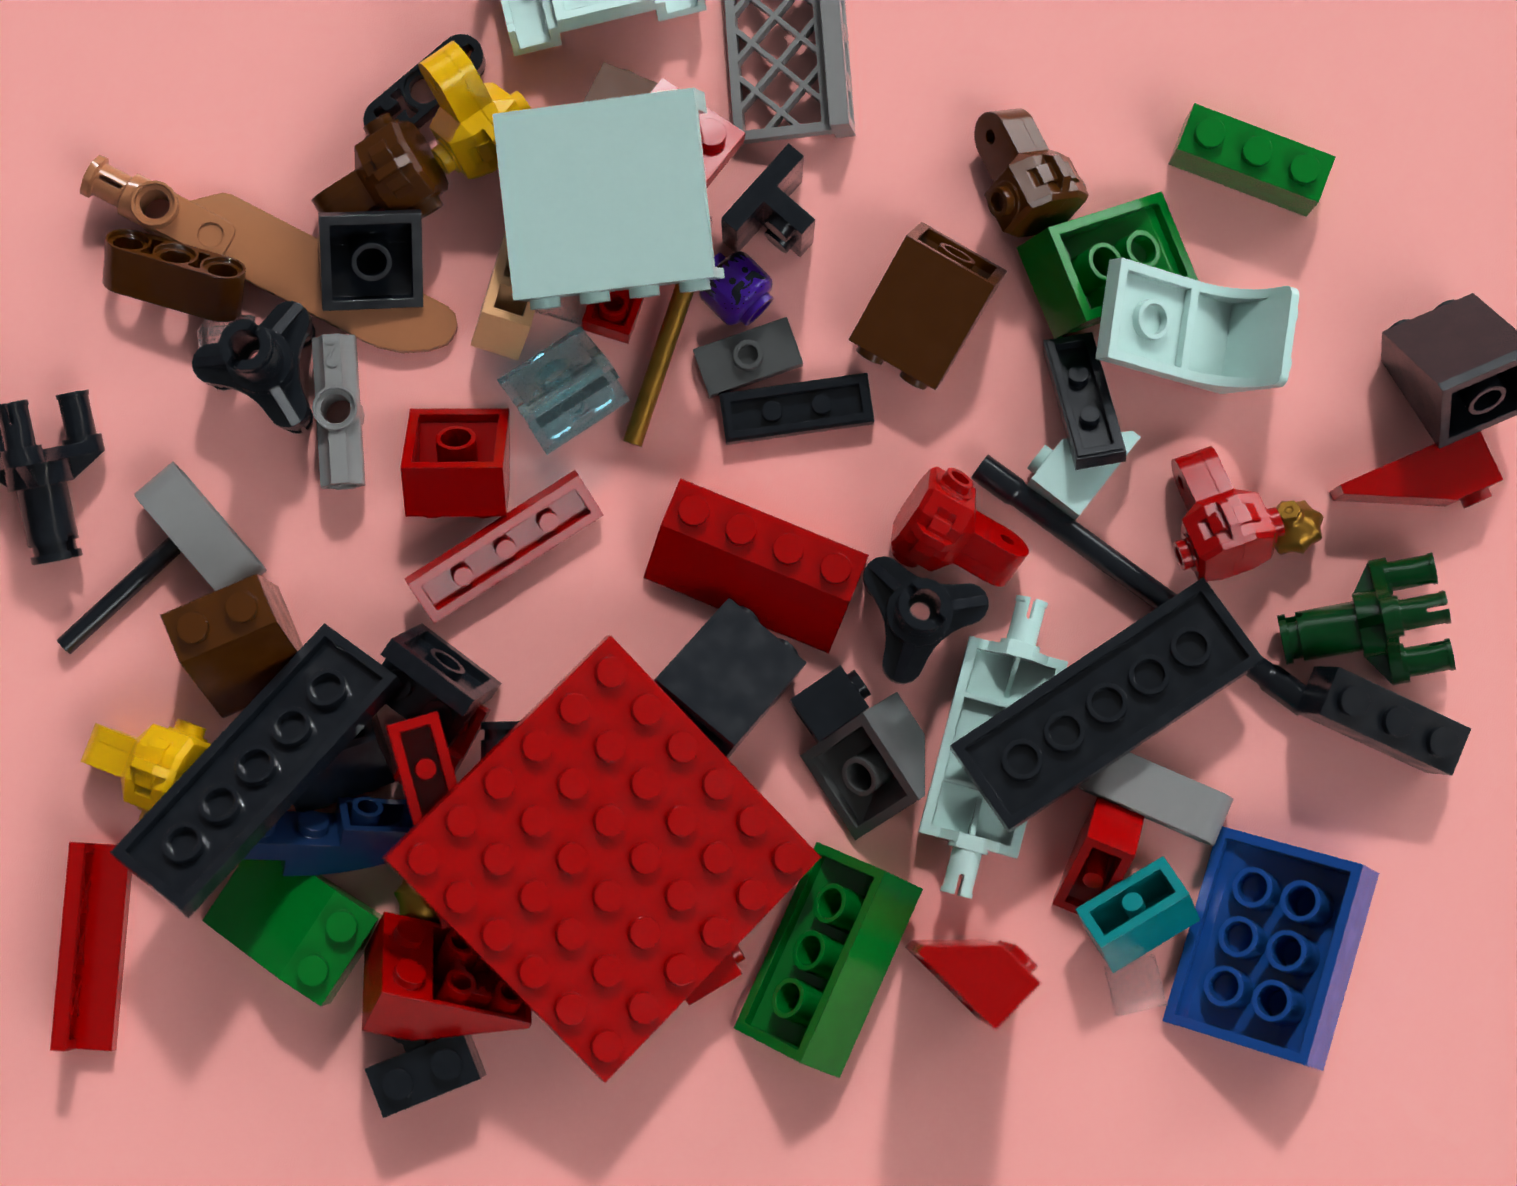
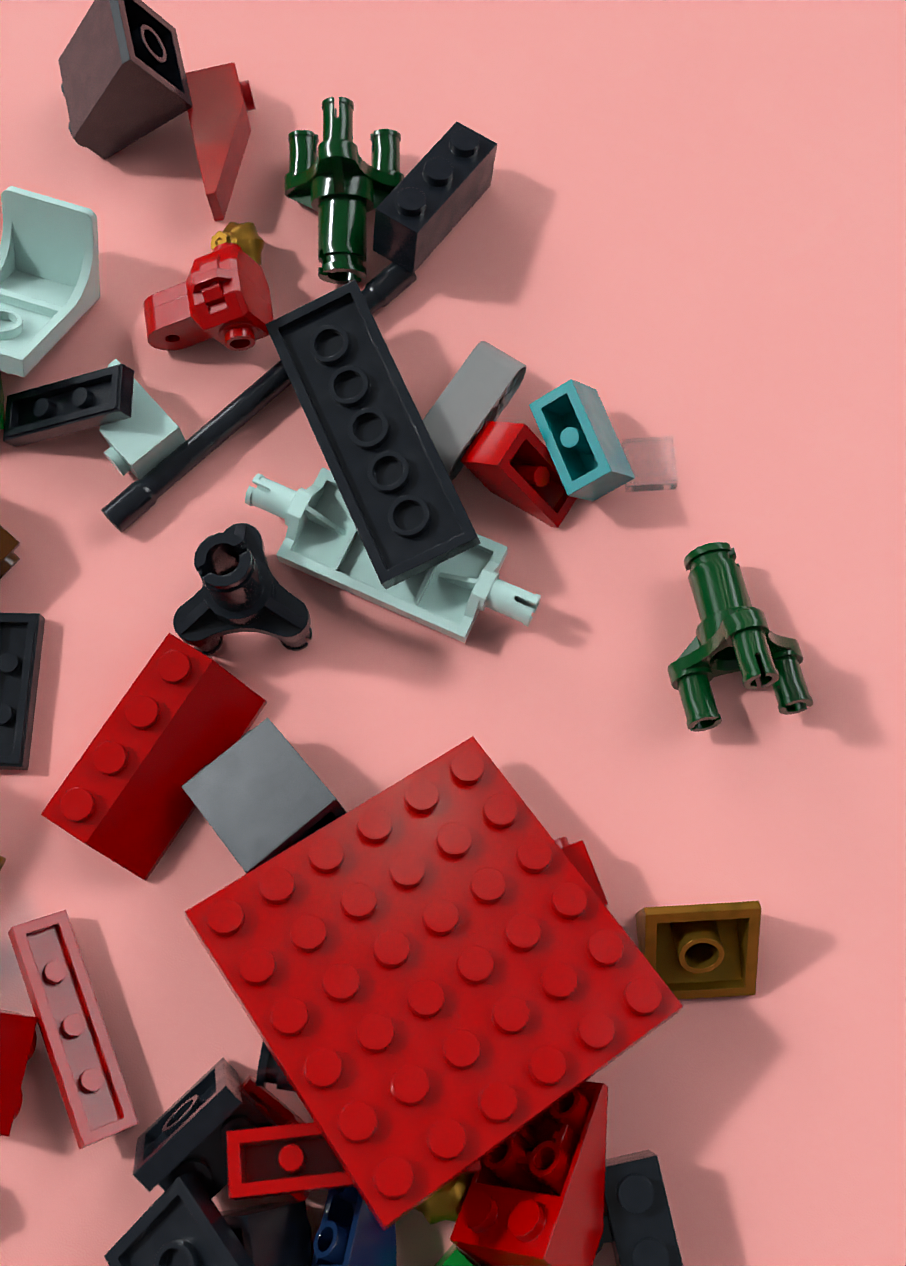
camera: 75 degrees left, 10 degrees down
green slope [734,842,923,1078] -> none
black brick [789,665,871,744] -> none
dark grey slope [800,692,925,840] -> none
red piece [891,466,1029,587] -> none
red slope [905,939,1041,1030] -> none
blue slope [1162,826,1379,1071] -> none
none -> pearl gold slope [635,901,762,1000]
none -> dark green wheel [667,542,813,732]

